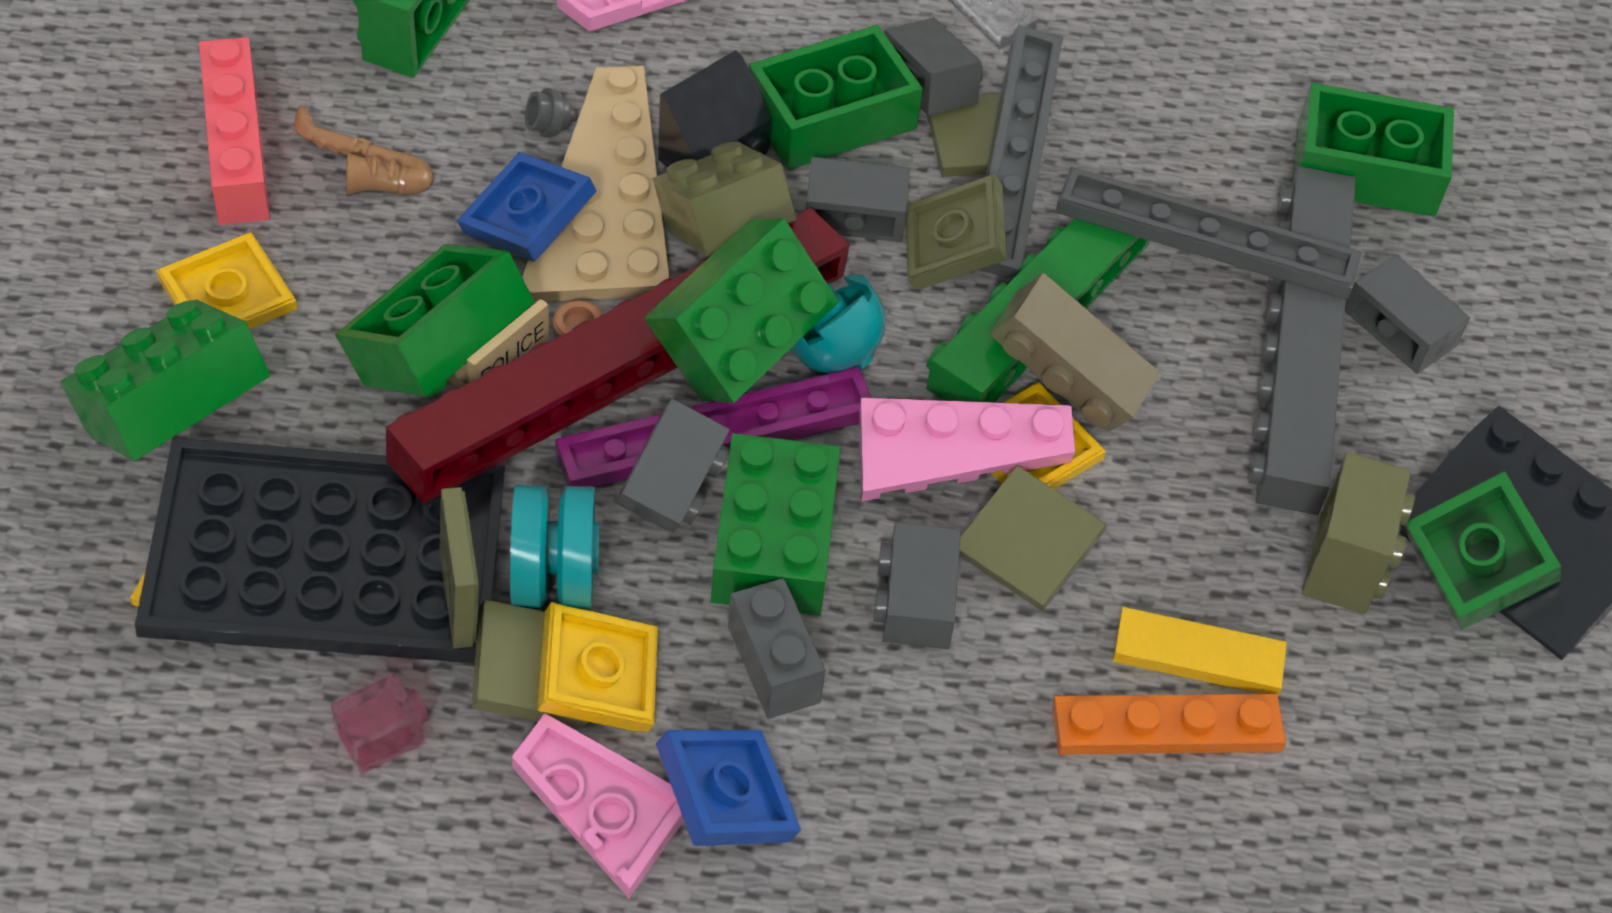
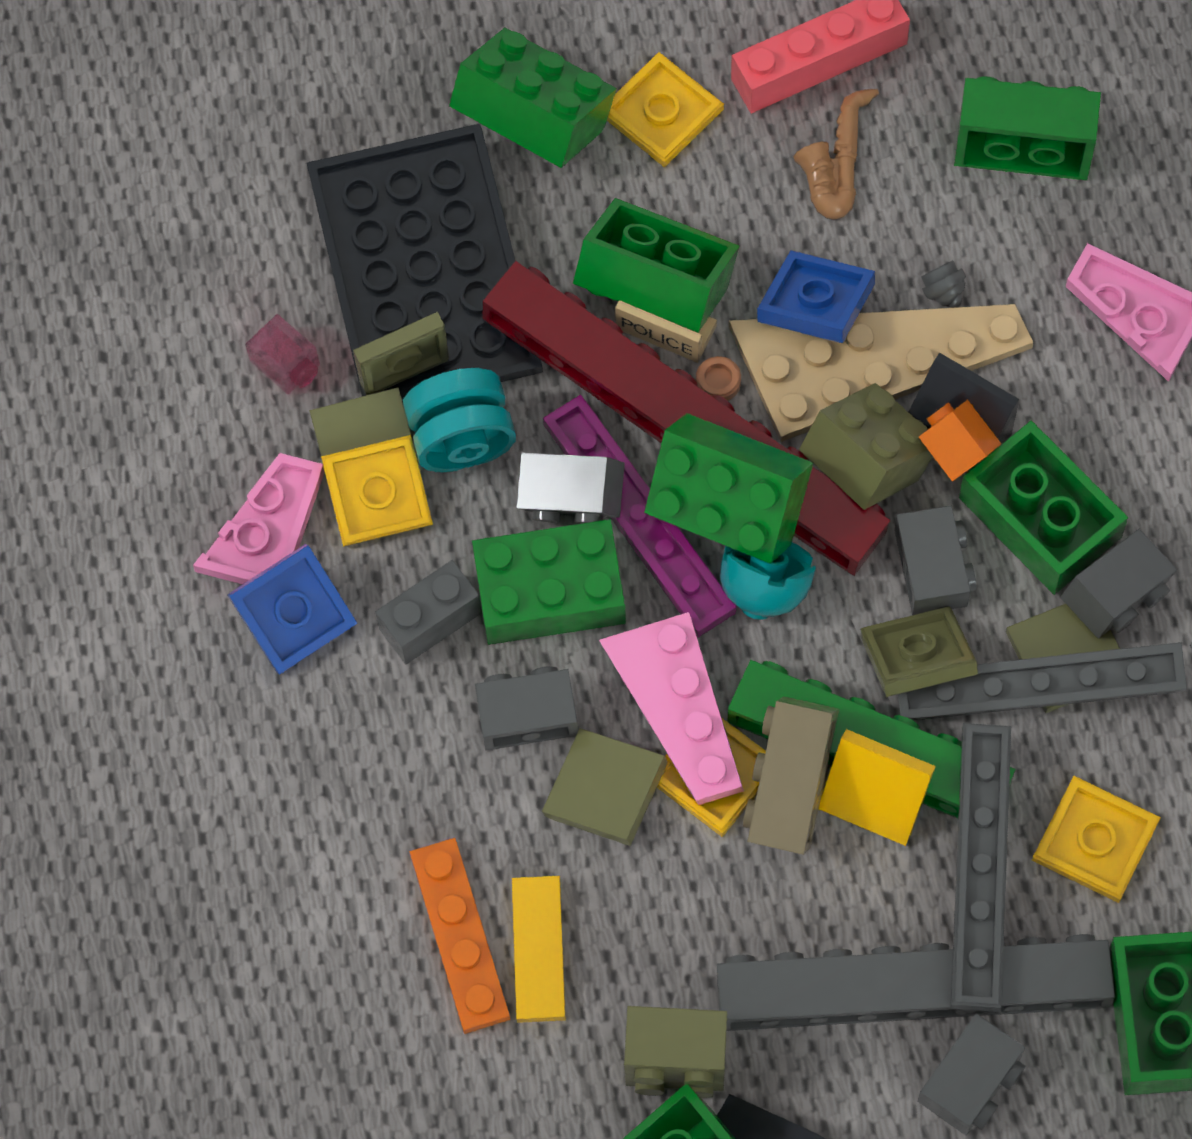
camera: 85 degrees right, 15 degrees up
none -> yellow tile [819,729,936,846]
none -> orange brick [919,399,1002,482]
none -> yellow tile [1032,776,1161,903]

